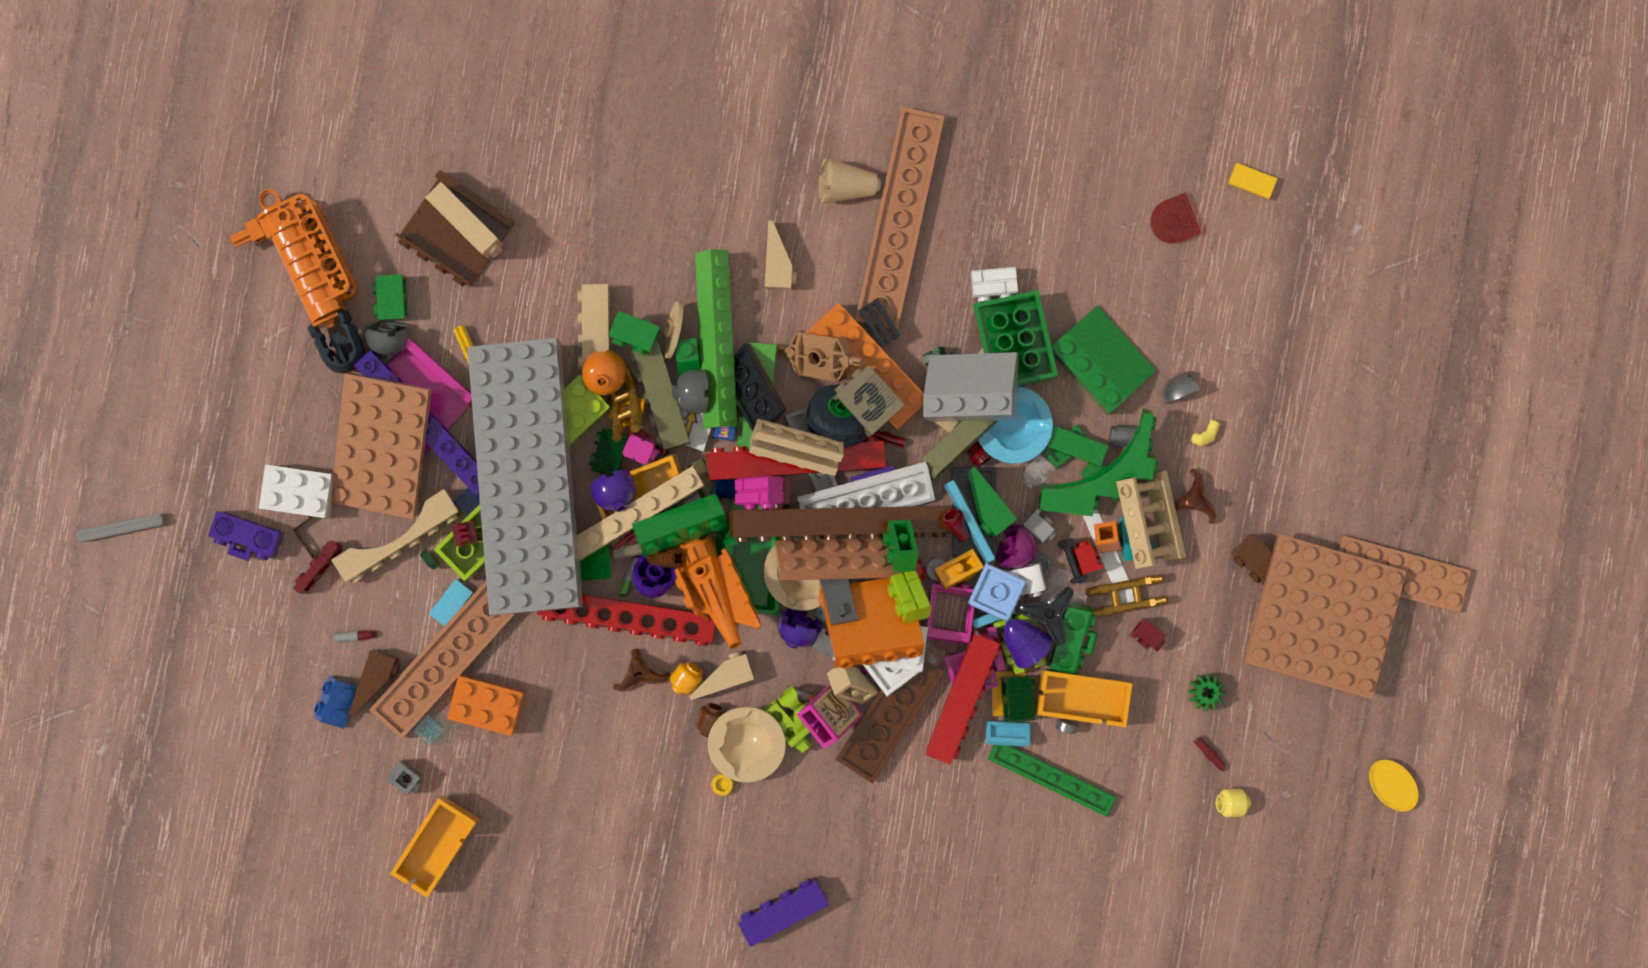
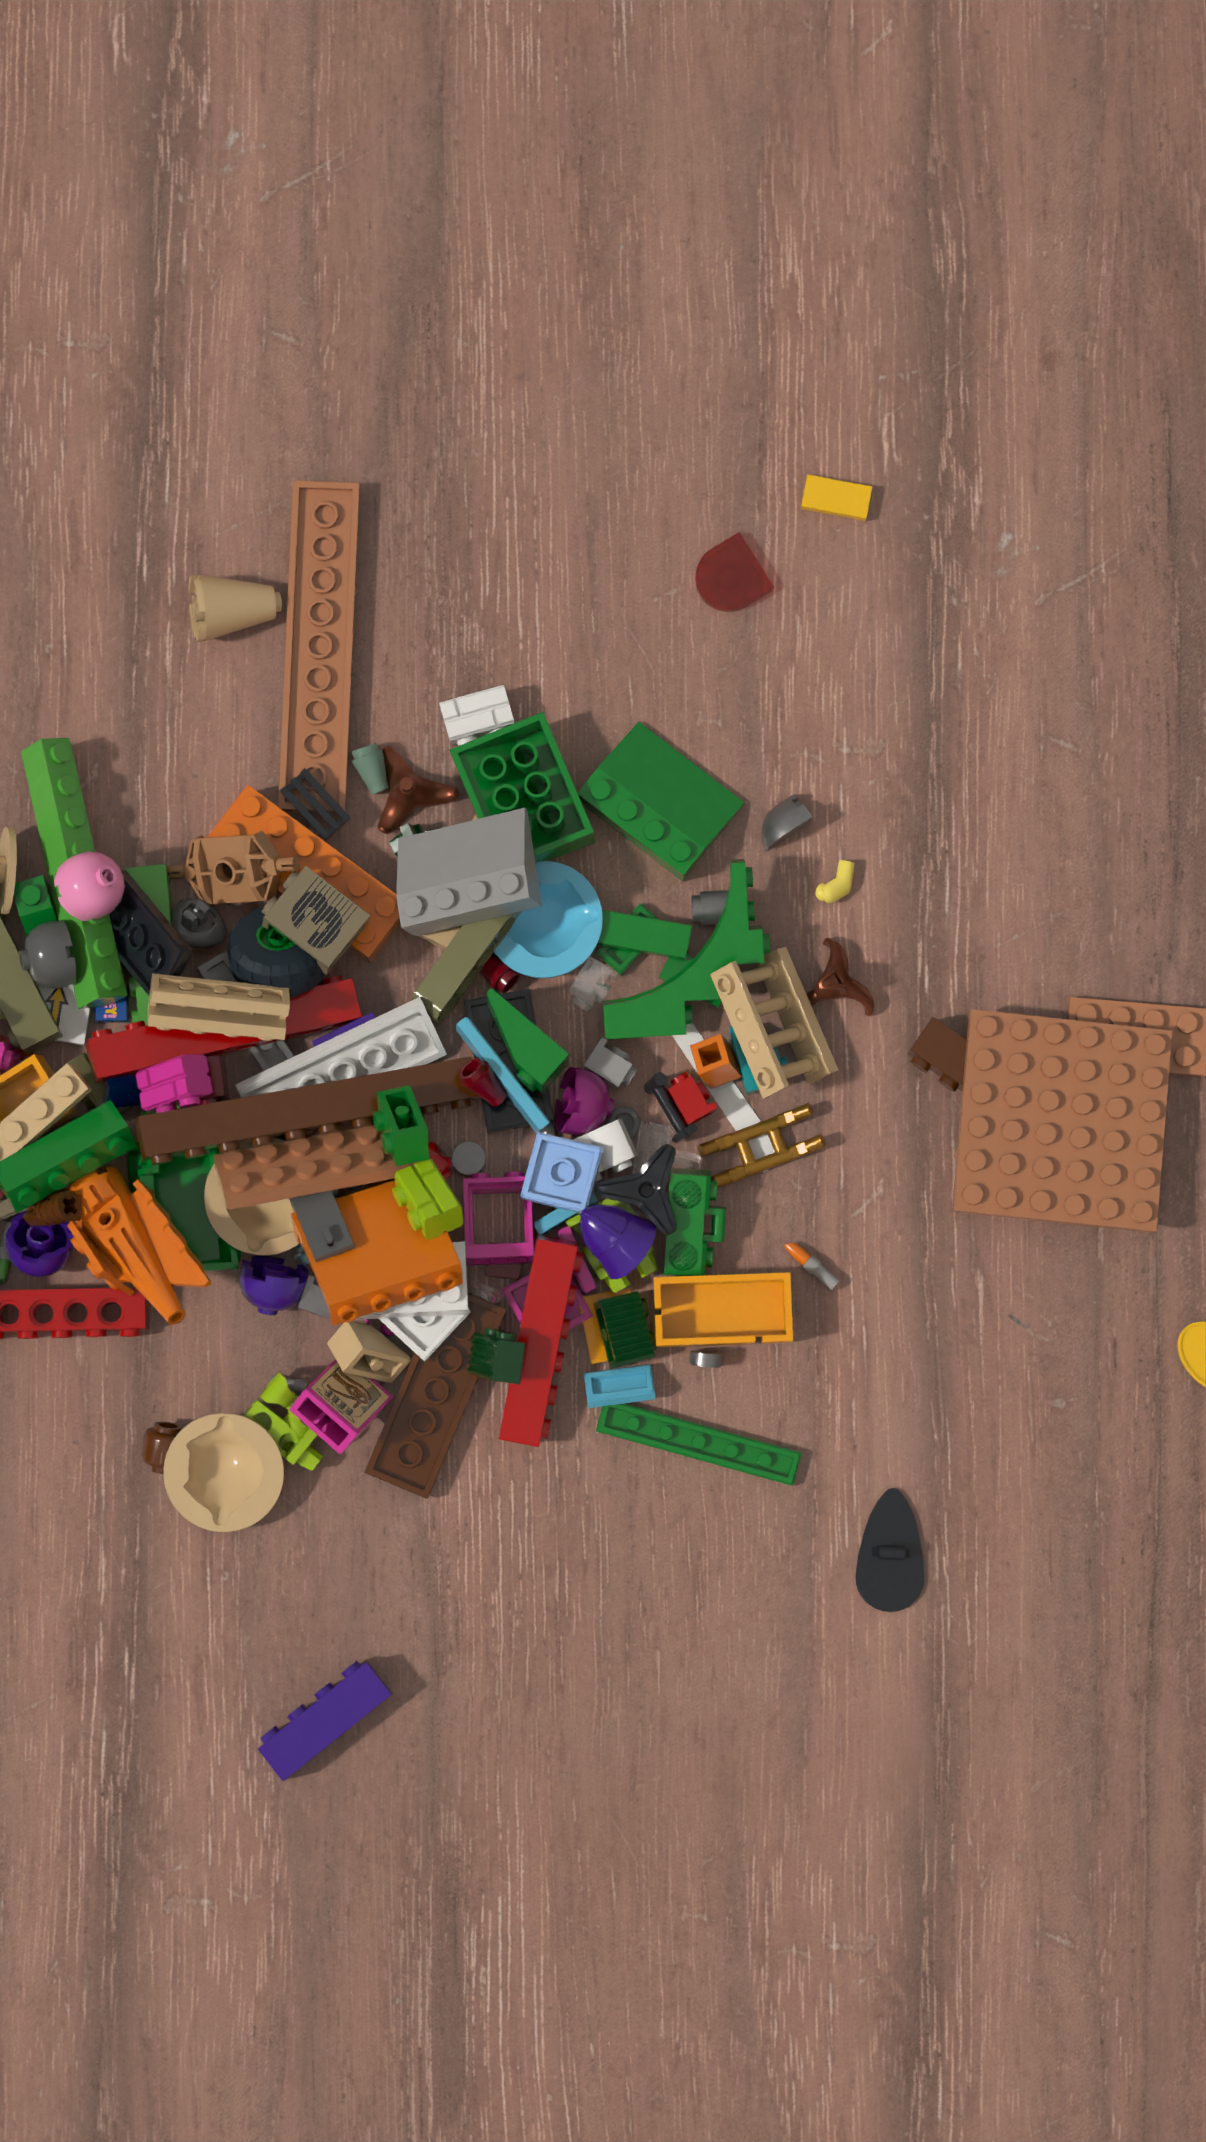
camera: 10 degrees left, 5 degrees down
reddish brown piece [613,649,670,692] -> none
light orange head [670,661,703,695] -> none
tan slope [689,651,755,700] -> none
yellow tile [711,773,734,796] -> none
tan slope [765,220,797,290] -> none
dark red piece [870,430,906,447] -> none
light orange slope [934,549,984,590] -> none
dark red brick [1129,618,1166,652] -> none
green gear [1187,673,1226,711] -> none
dark red piece [1194,737,1225,772] -> none
light yellow head [1216,788,1251,818] -> none
none -> bright pink cylinder [54,851,125,921]
none -> dark grey piece [171,898,227,948]
none -> sand green cone [351,743,390,795]
none -> copper piece [377,746,458,834]
none -> dark green brick [466,1327,527,1384]
none -> light grey piece [784,1243,840,1291]
none -> black shield [855,1488,924,1612]

